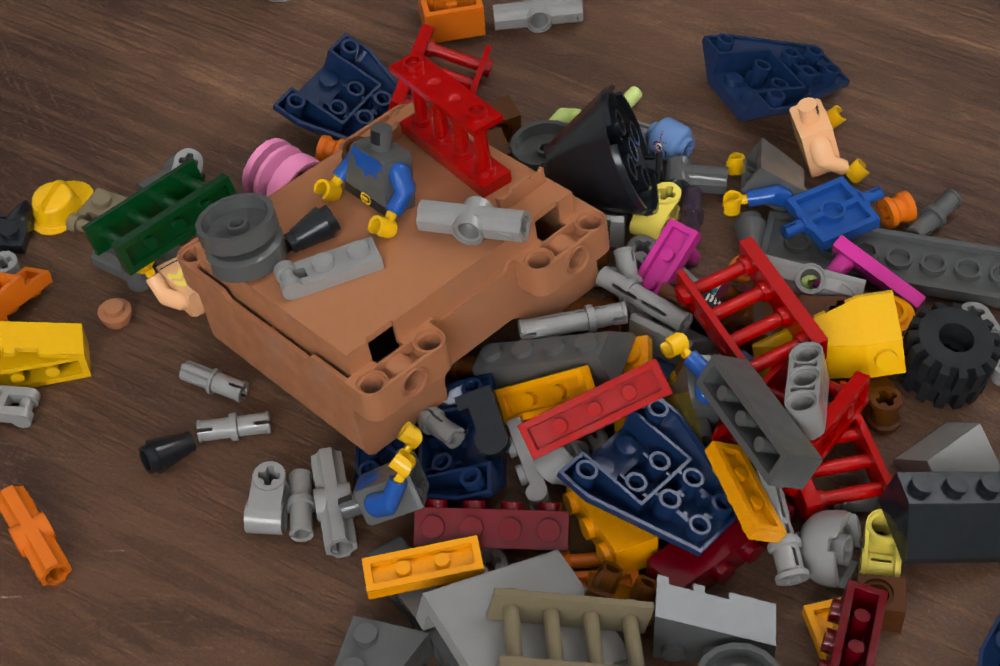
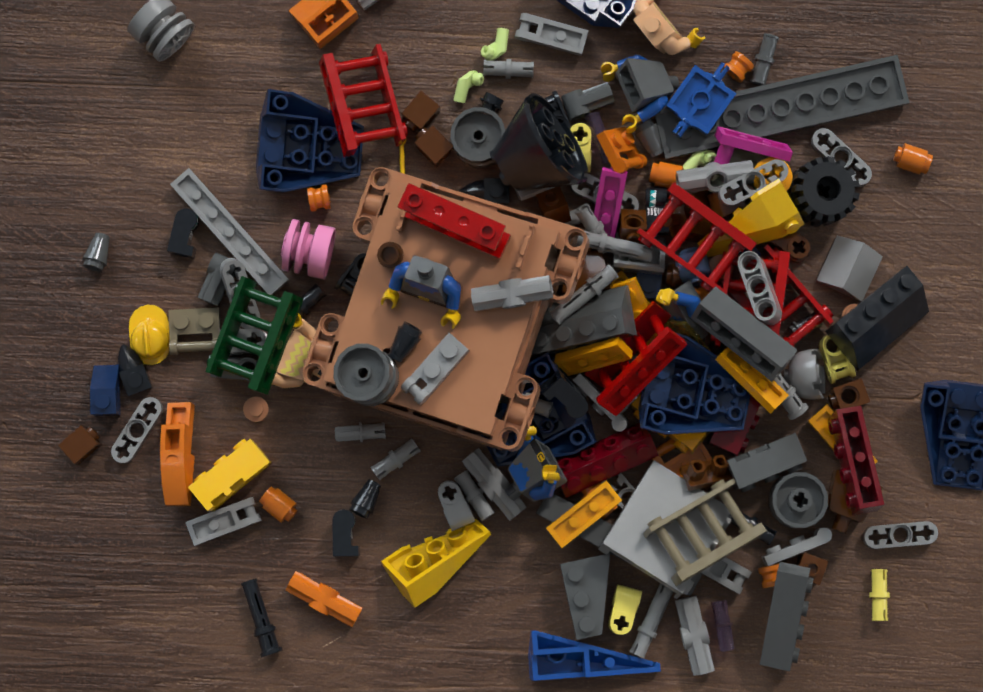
camera: 30 degrees left, 35 degrees up
medium blue head [646,117,695,161] -> none
none -> dark grey cone [82,233,110,272]
none -> black leg [167,208,199,259]
none -> light grey plate [170,168,290,295]
none -> orange brick [259,486,298,523]
none -> black leg [332,509,360,557]
none -> yellow wedge [381,519,491,608]
none -> light grey plate [515,13,589,56]
none -> orange plate [596,127,647,173]
none -> light grey beam [718,159,788,206]

